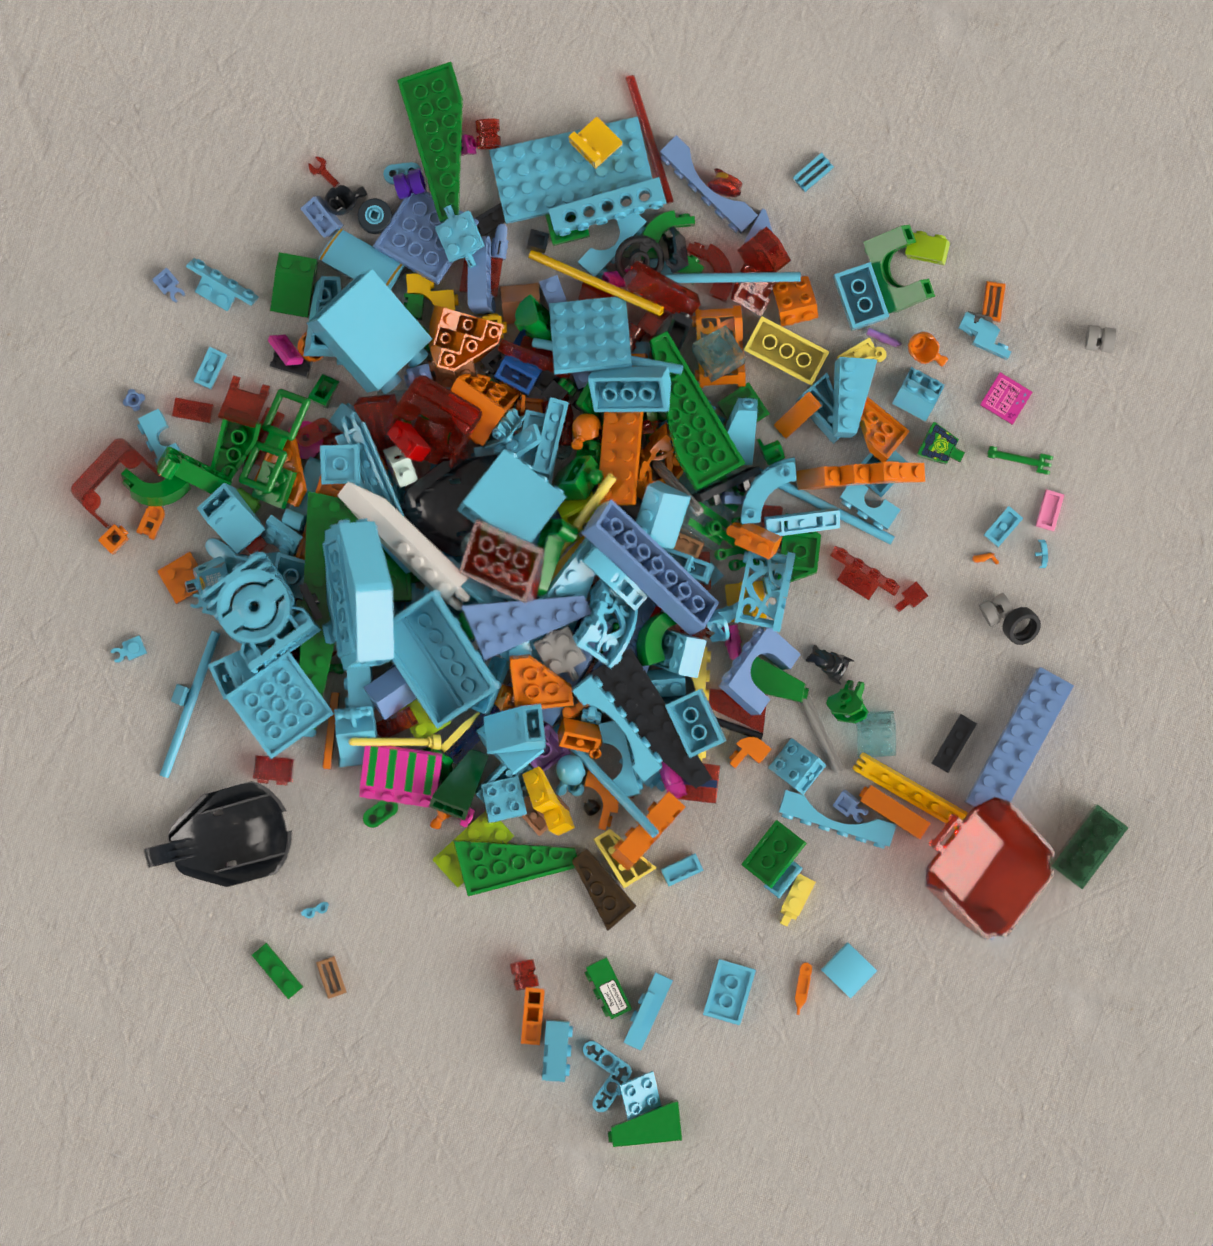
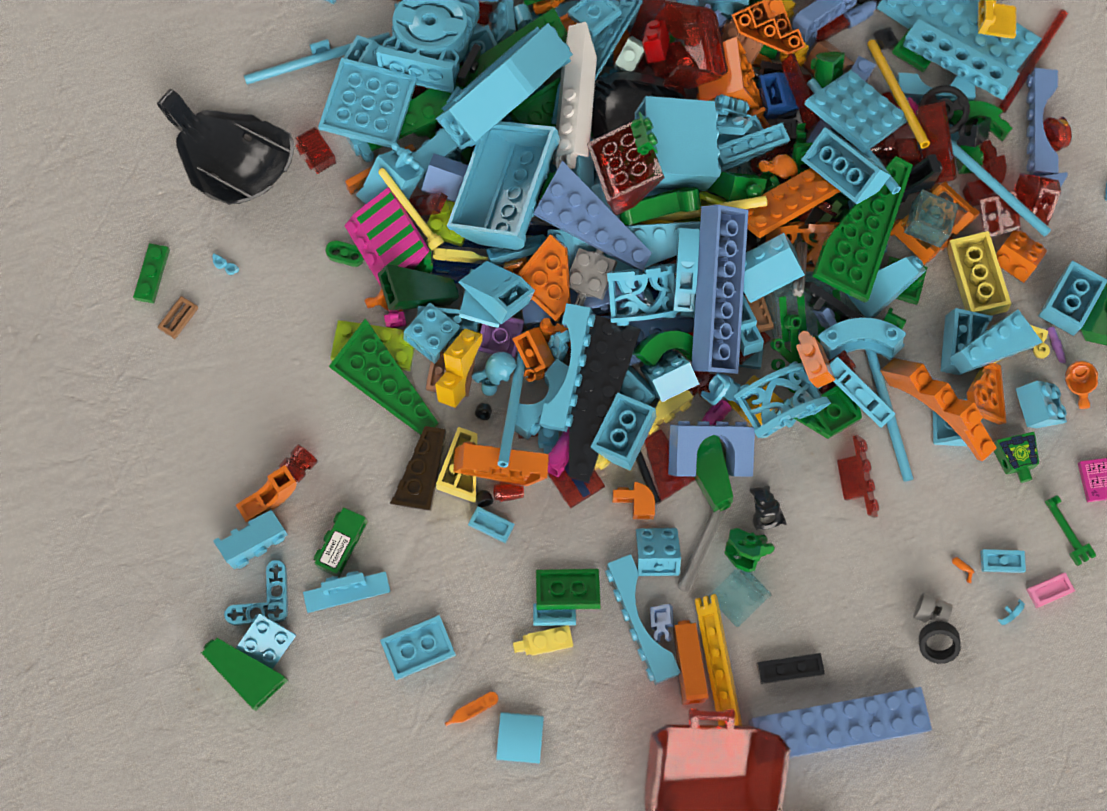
camera: 50 degrees right, 15 degrees down
orange arch [584,769,619,830] -> none
orange tile [774,391,822,439] -> none
medium azure arch [839,485,901,530] -> none
clear red plate [894,581,928,612] -> none
none -> black hinge [476,490,493,507]
none -> clear red cone [493,482,524,503]
none -> green hinge [631,112,658,155]

